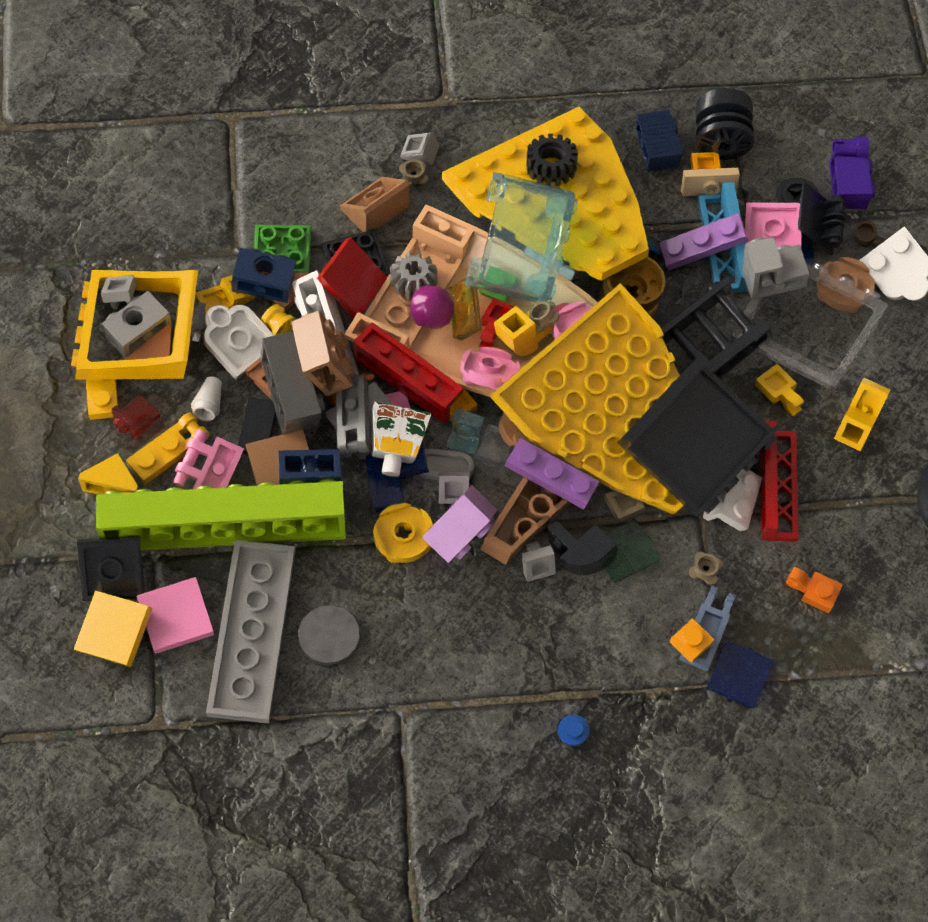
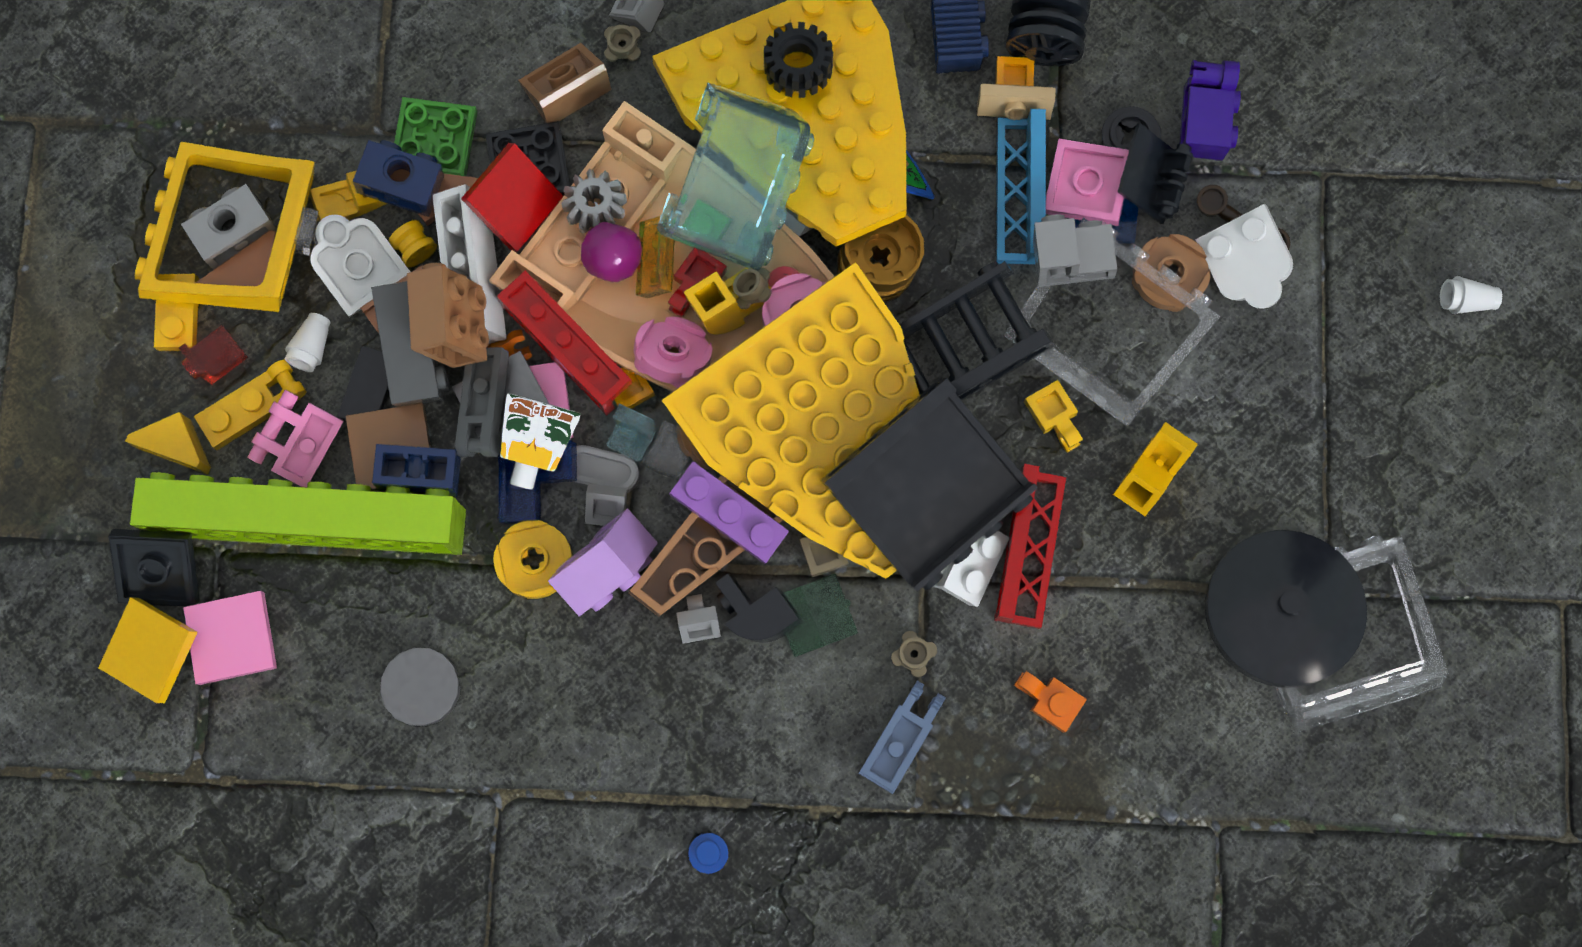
camera: 10 degrees right, 15 degrees up
light grey tile [100,275,137,309] -> none
light grey plate [206,540,296,723] -> none
medium lavender plate [660,213,748,271] -> none
light orange plate [670,618,715,663] -> none
clear blue piece [706,640,774,709] -> none

